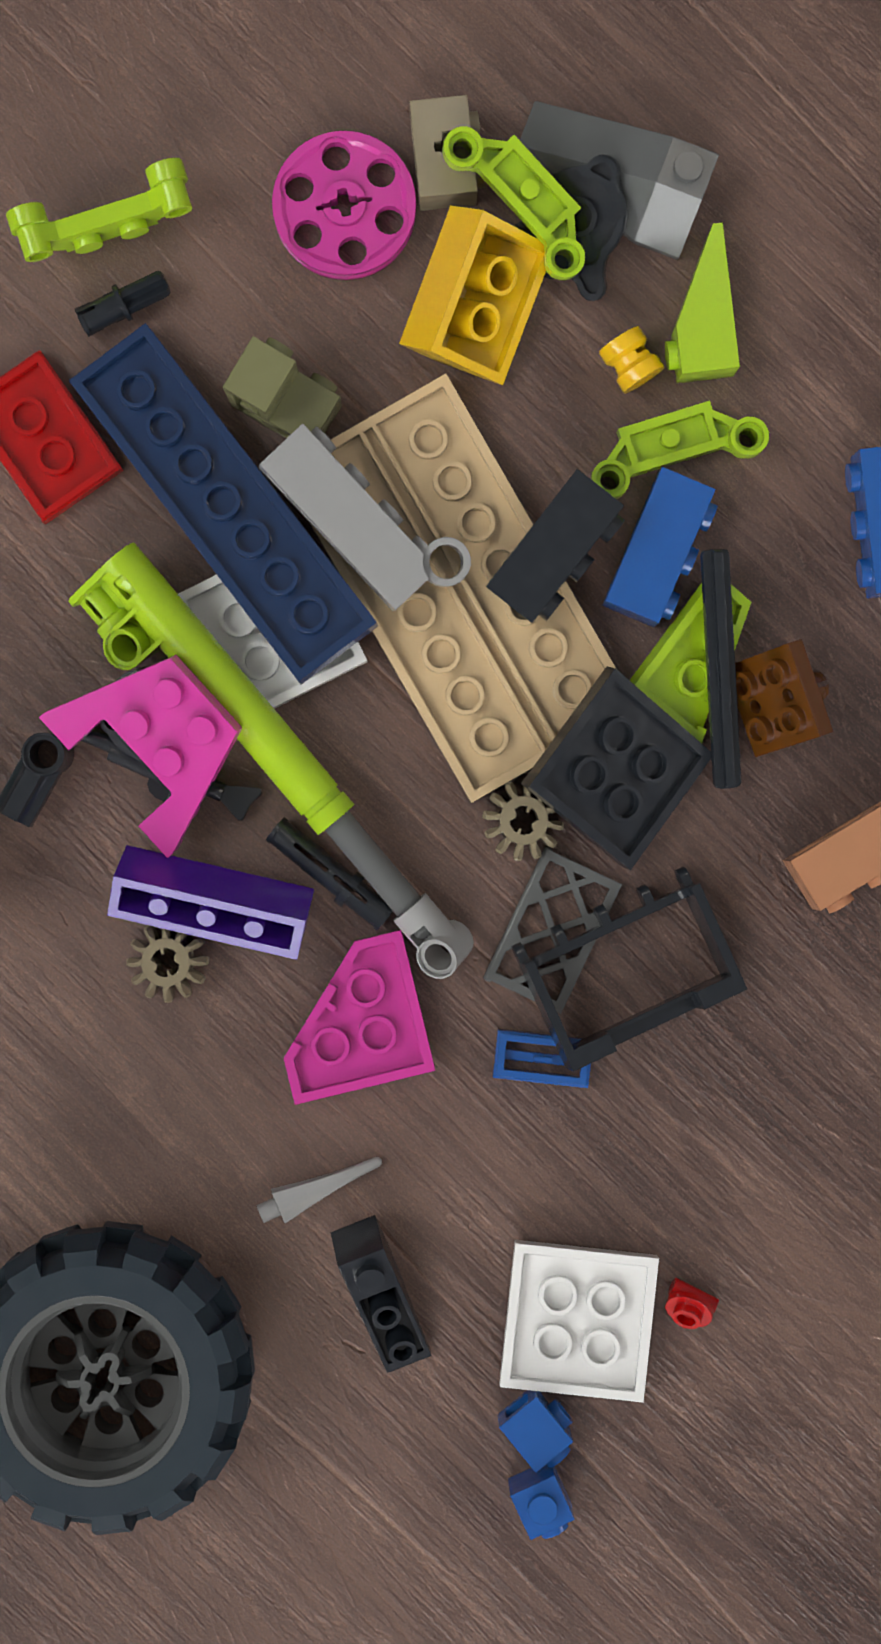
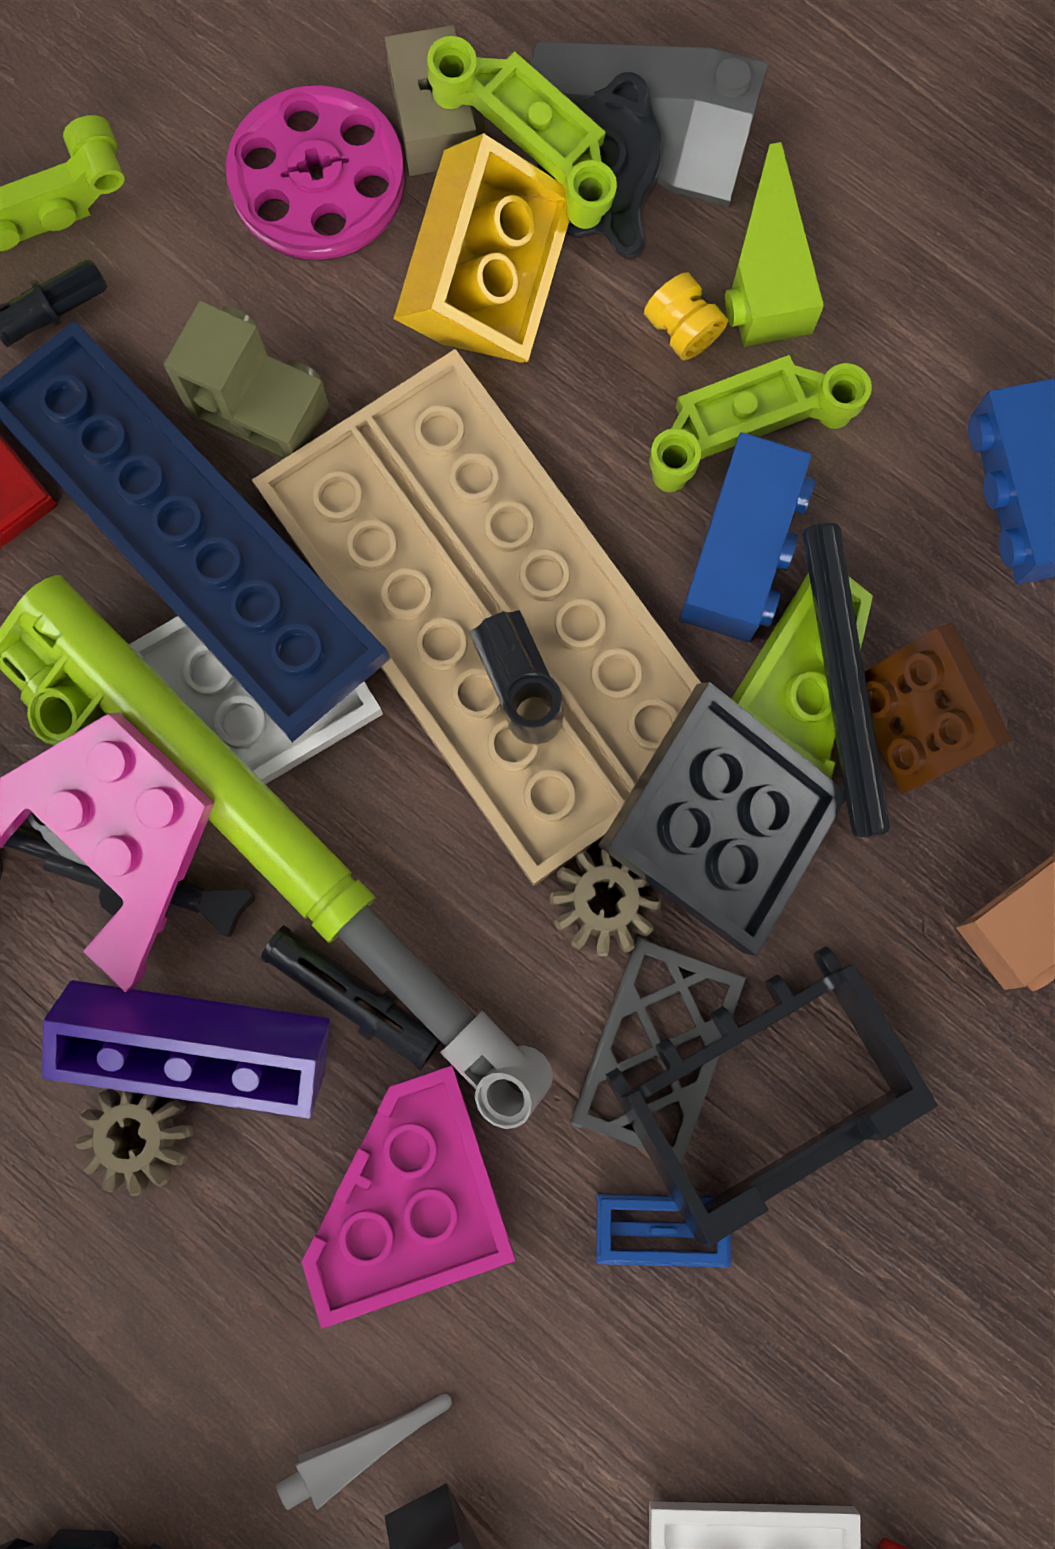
camera: 10 degrees left, 10 degrees down
light grey hinge [259,424,471,611] -> none
black brick [486,469,625,623] -> none
none -> black piece [470,610,564,745]

